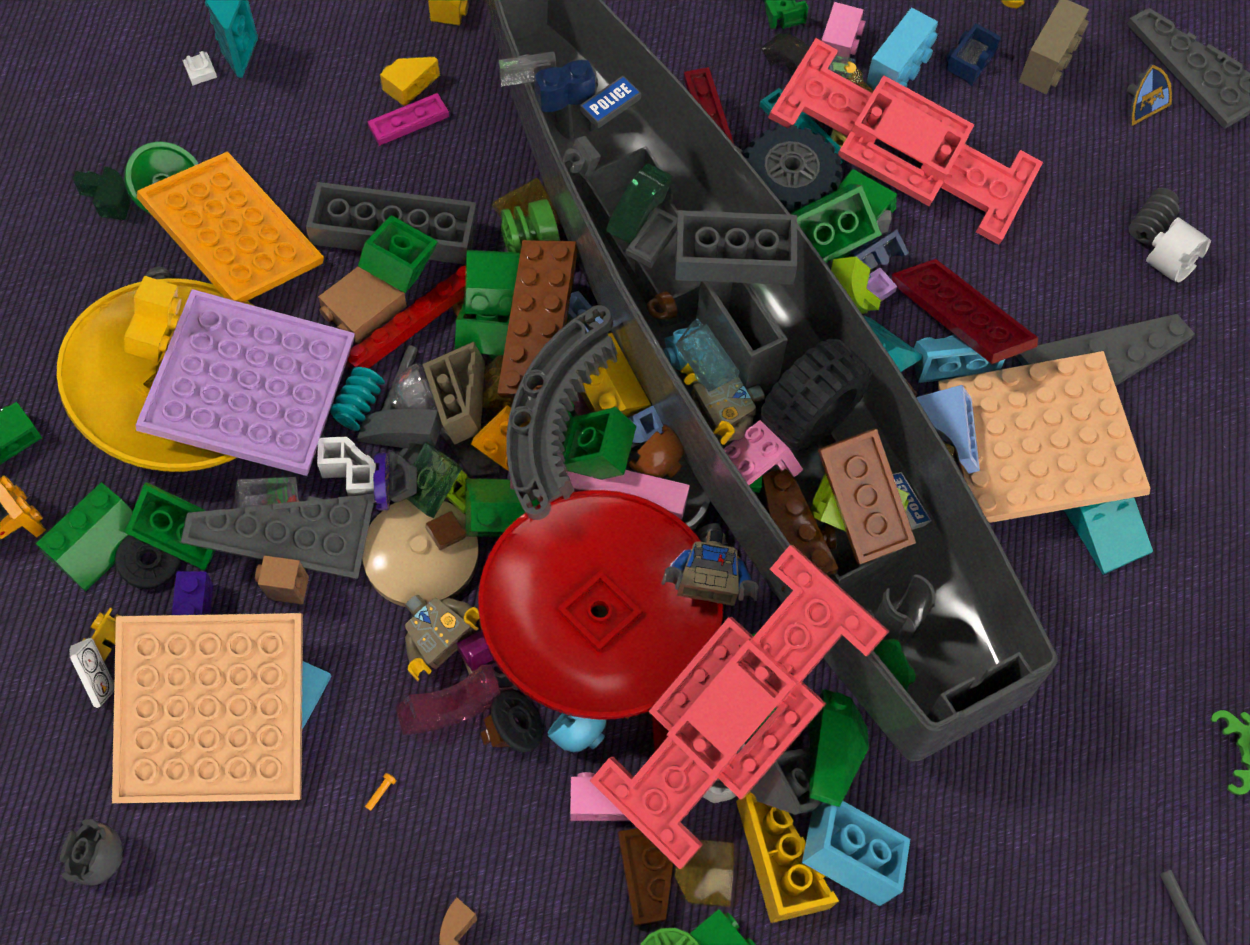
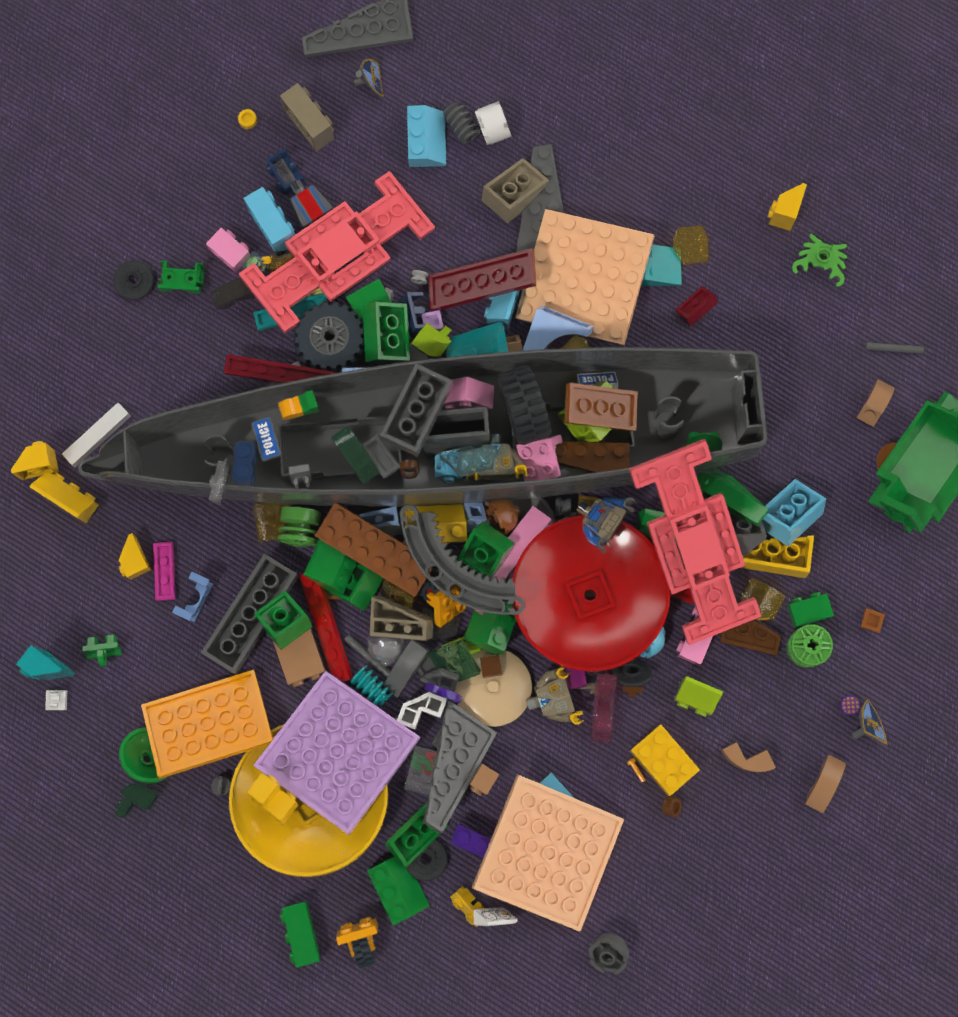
camera: 60 degrees left, 15 degrees up
none -> green hips [82,634,122,667]
none -> medium blue piece [172,572,213,622]
none -> leg [278,390,319,420]
none -> torso [289,179,333,227]
none -> medium azure slope [407,105,446,167]
none -> light grey bush [411,270,429,285]
none -> bright pink brick [443,377,495,410]
none -> dark tan slope [481,158,549,223]
none -> yellow brick [630,725,700,796]
none -> reddish brown tile [662,797,682,818]
none -> clear yellow slope [673,225,708,264]
none -> lime slope [674,676,723,717]
none -> dark red slope [675,286,718,326]
none -> medium nougat brick [857,379,895,427]

